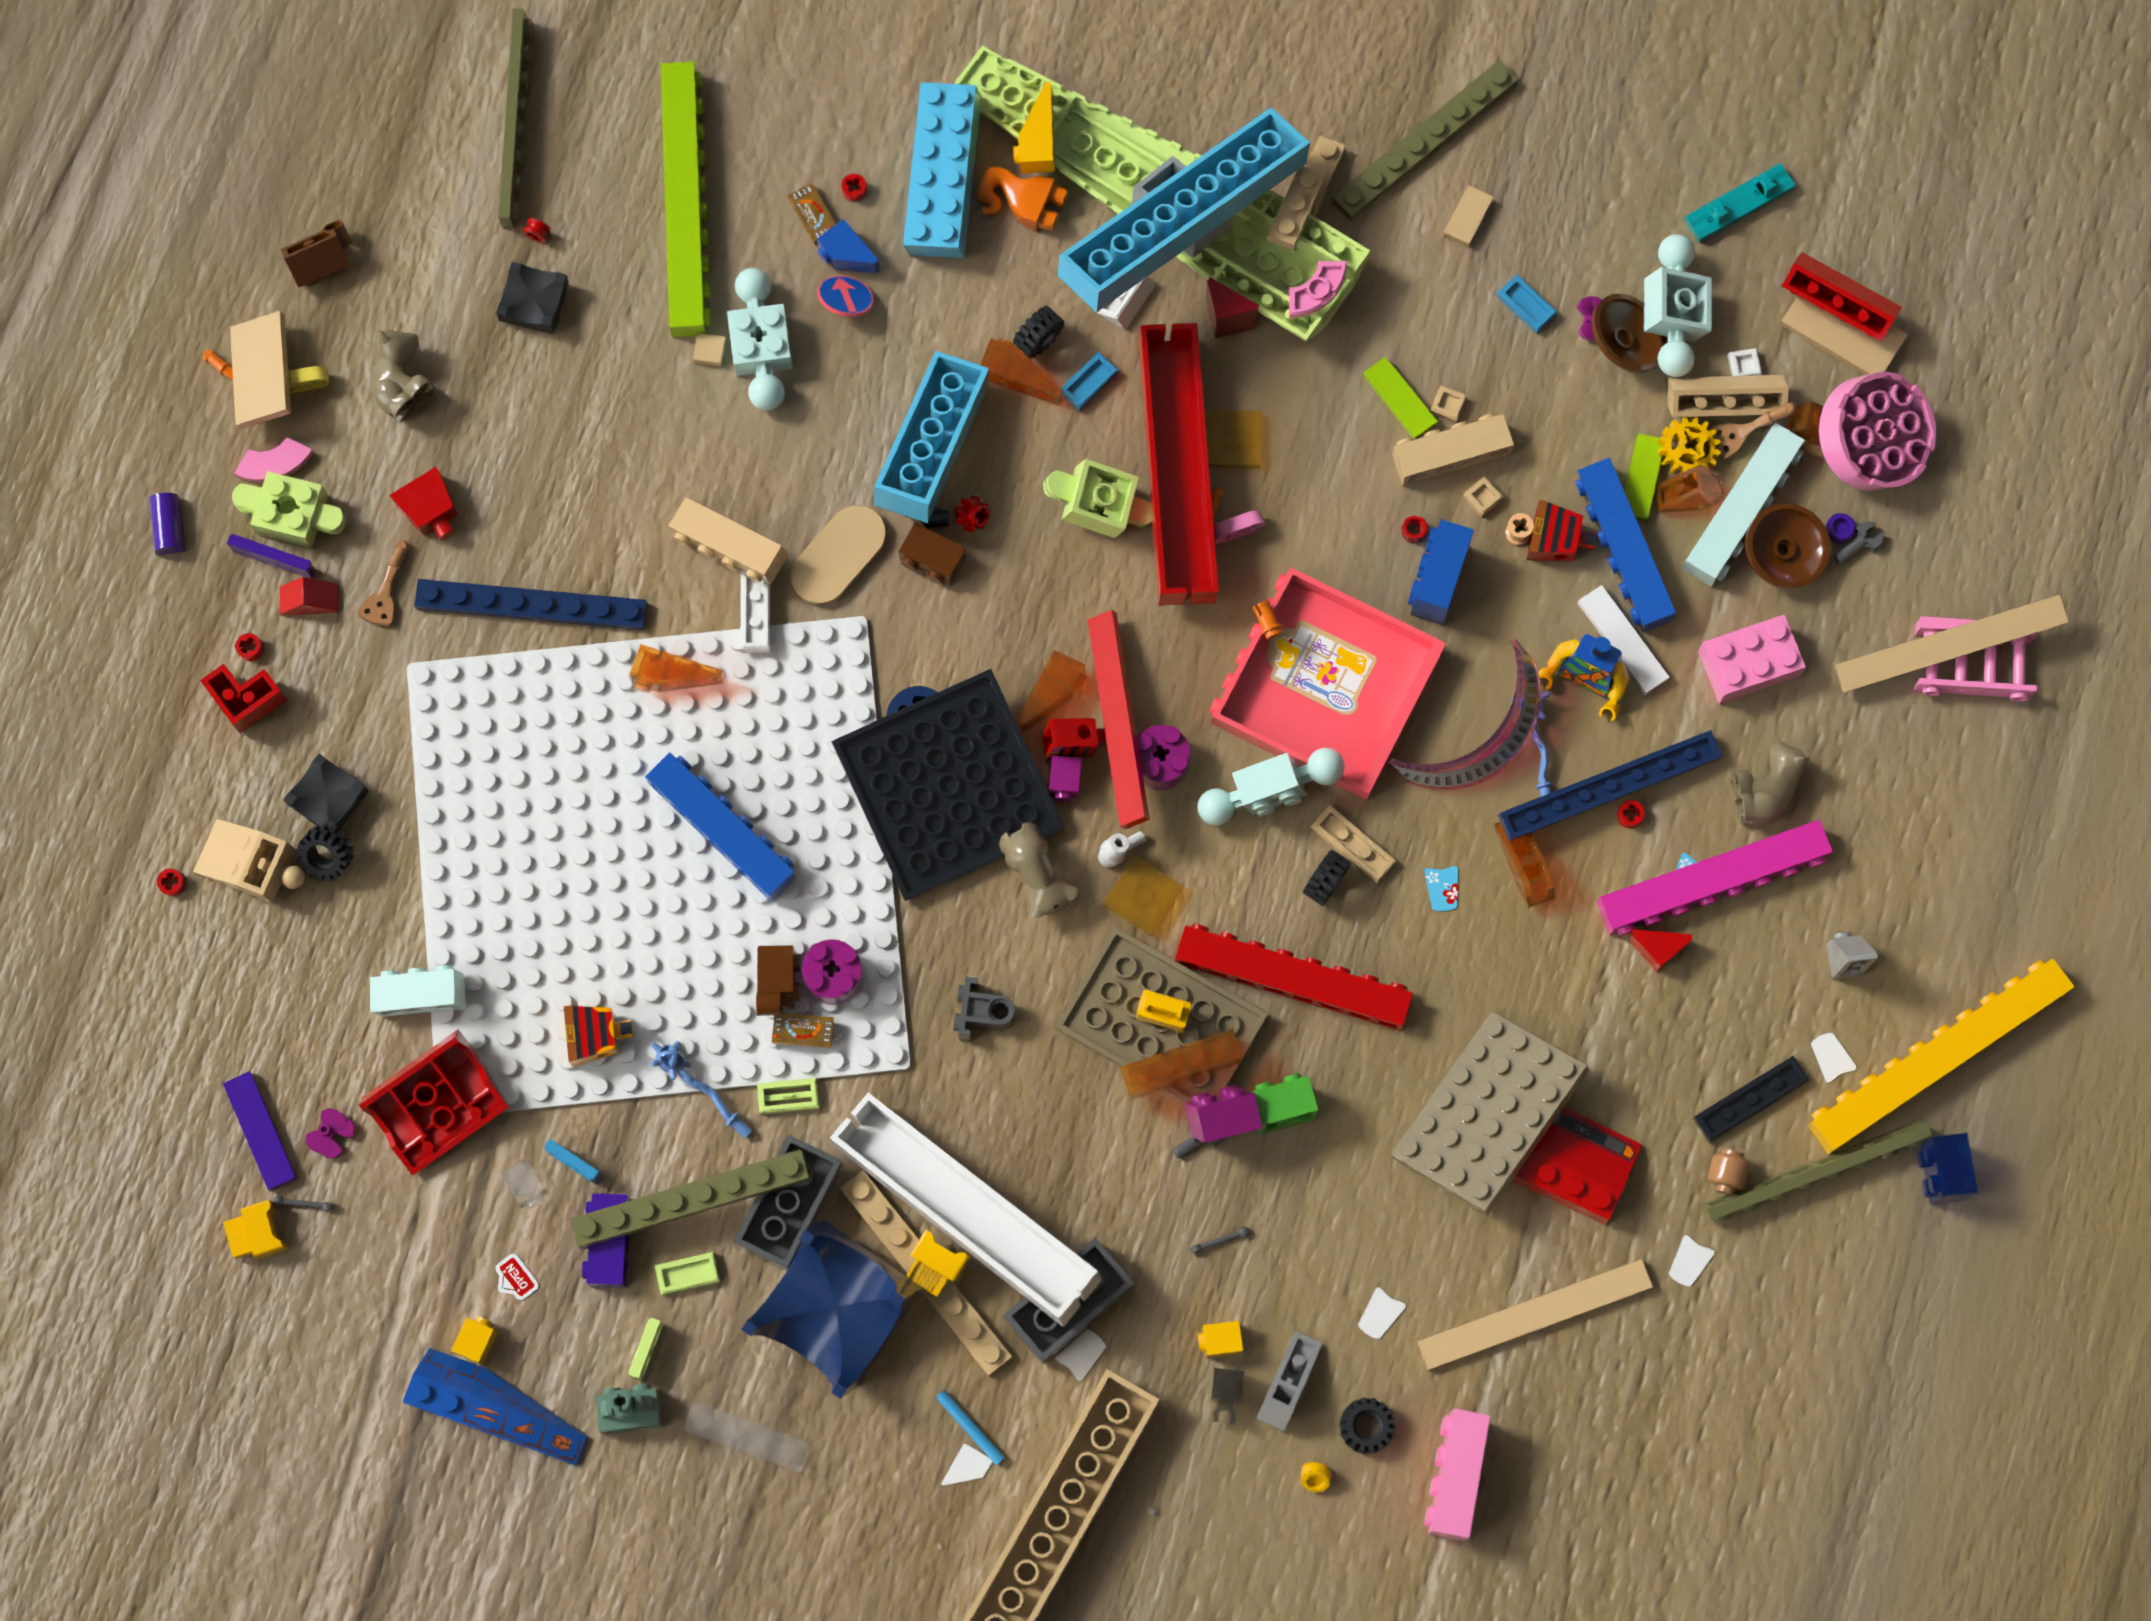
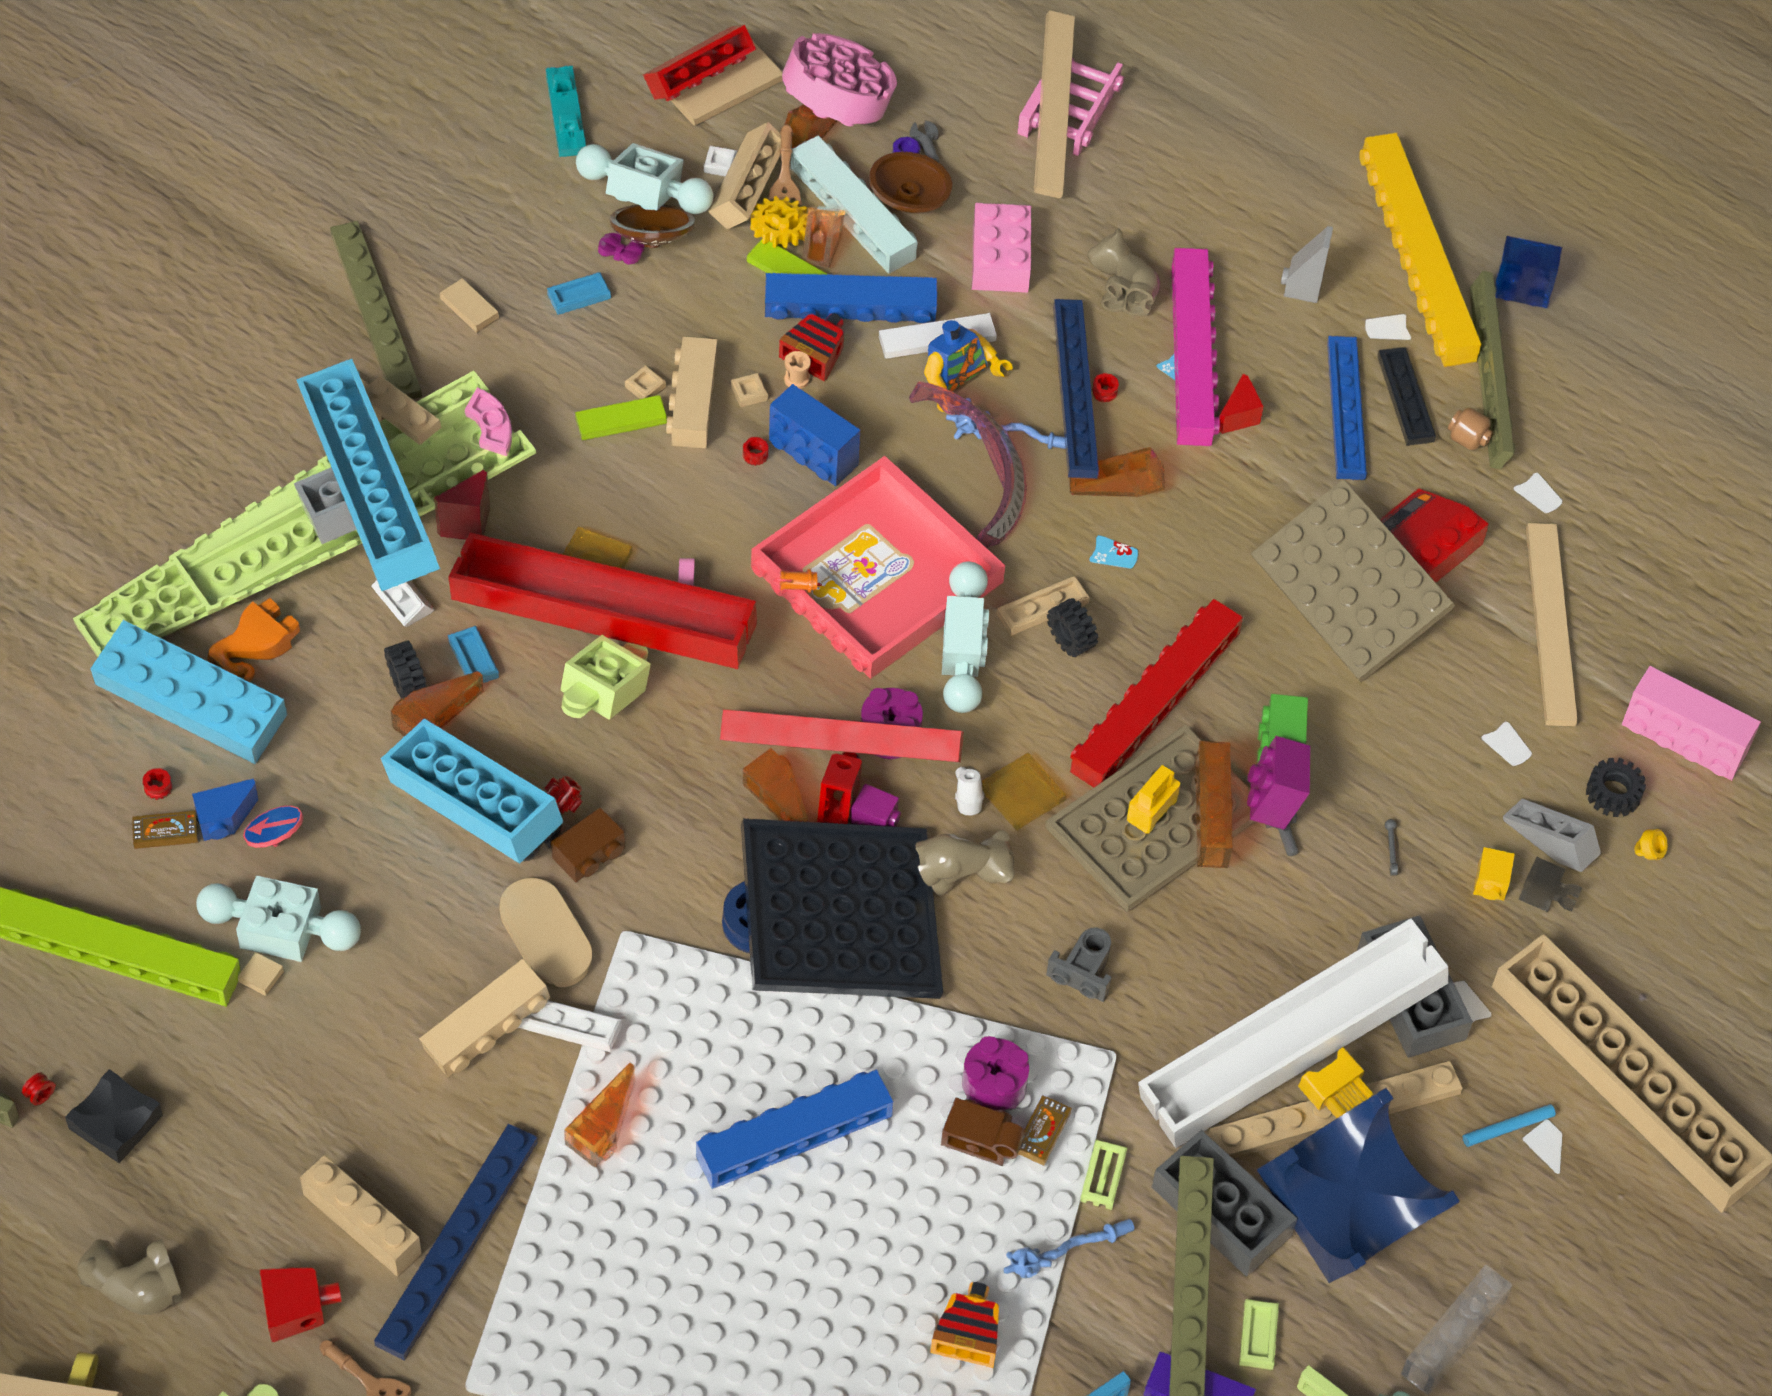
camera: 75 degrees left, 20 degrees down
yellow slope [1013,82,1055,174] -> none
none -> tan brick [300,1155,422,1277]
none -> blue tile [1327,336,1367,480]

